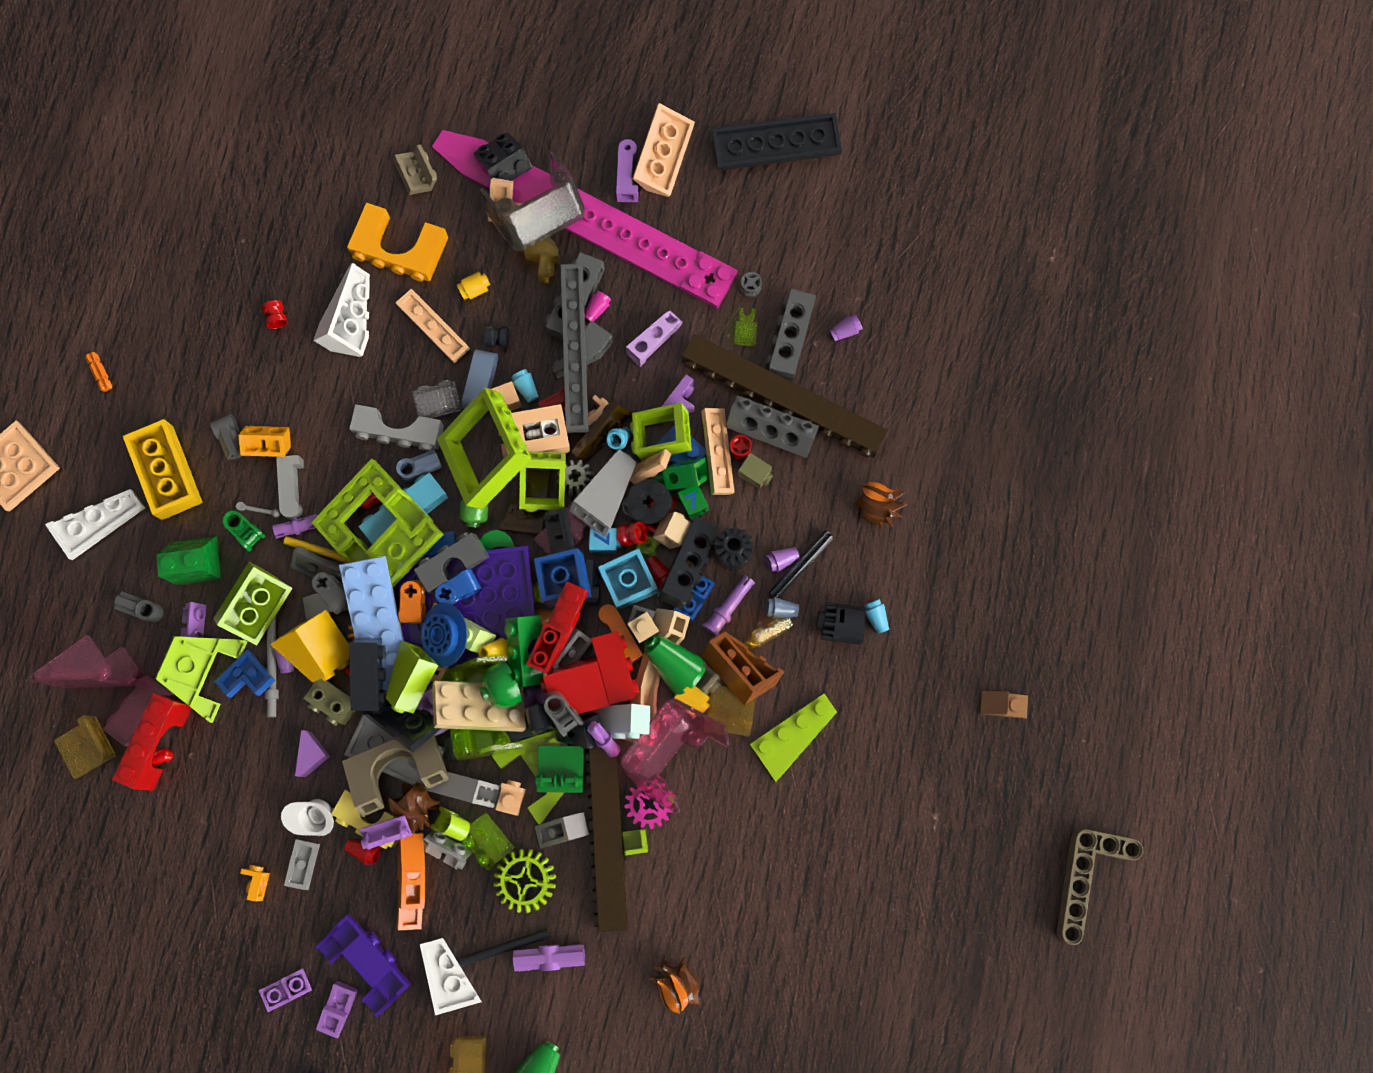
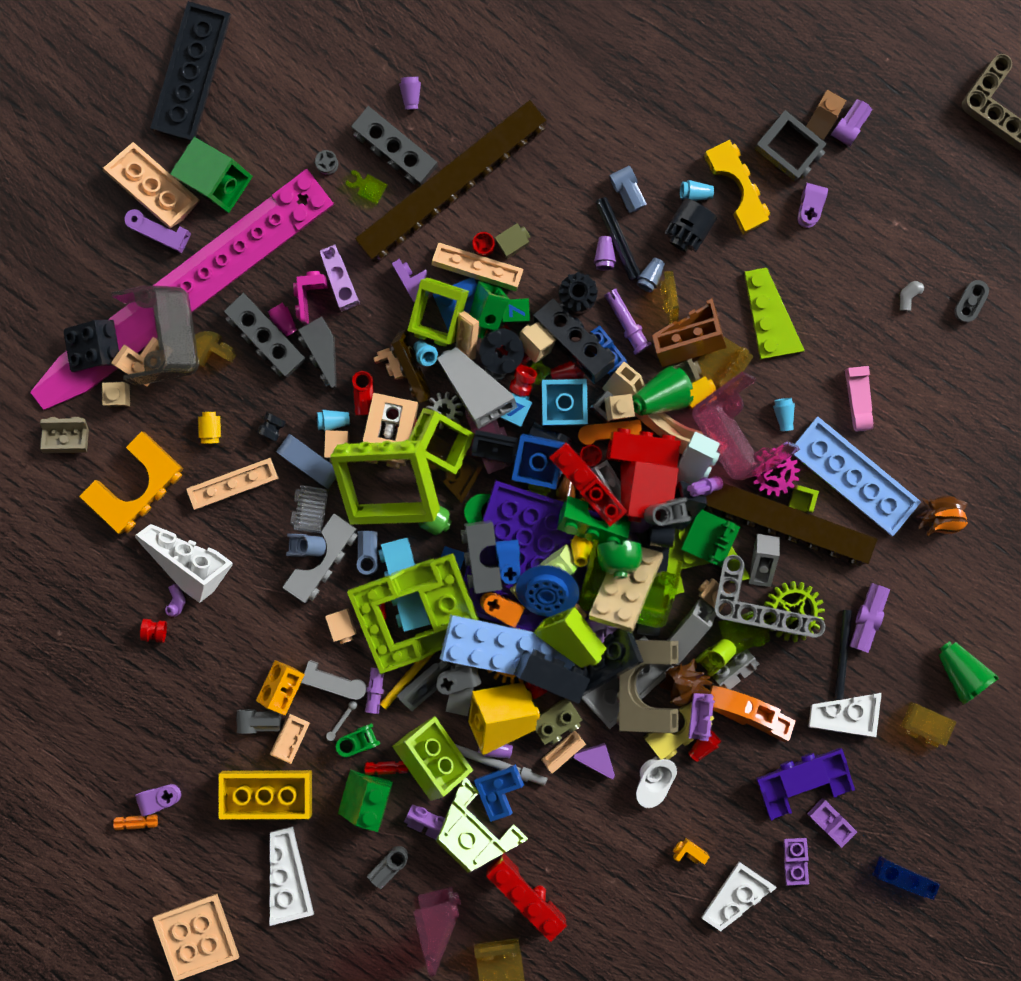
camera: 70 degrees left, 10 degrees up
clear pink brick [103,674,173,746] -> none
light grey plate [284,839,320,890] -> none
dark grey plate [561,264,589,433] -> none
dark grey brick [726,395,819,458] -> none
reddish brown hair [854,482,908,528] -> none
none -> tan brick [102,382,130,407]
none -> medium lavender piece [135,784,181,816]
none -> medium lavender arm [165,584,186,617]
none -> green slope [170,137,253,213]
none -> light nougat plate [270,713,310,764]
none -> sand blue piece [286,533,326,557]
none -> dark pink bracket [293,271,328,325]
none -> light nougat brick [325,609,357,644]
none -> red axle [365,761,409,775]
none -> light nougat tile [541,731,586,773]
none -> red wheel [579,444,602,467]
none -> sand blue piece [609,166,647,214]
none -> white wing [701,861,777,931]
none -> yellow arch [704,140,770,234]
none -> light grey beam [715,555,825,638]
none -> dark grey window [754,110,826,182]
none -> medium azure cone [773,398,795,431]
none -> light blue plate [789,417,921,536]
none -> medium lavender piece [797,183,828,228]
none -> medium lavender piece [831,99,873,147]
none -> bright pink leg [845,366,873,432]
none -> light grey arm [900,281,924,311]
none -> dark grey plate [954,280,989,323]

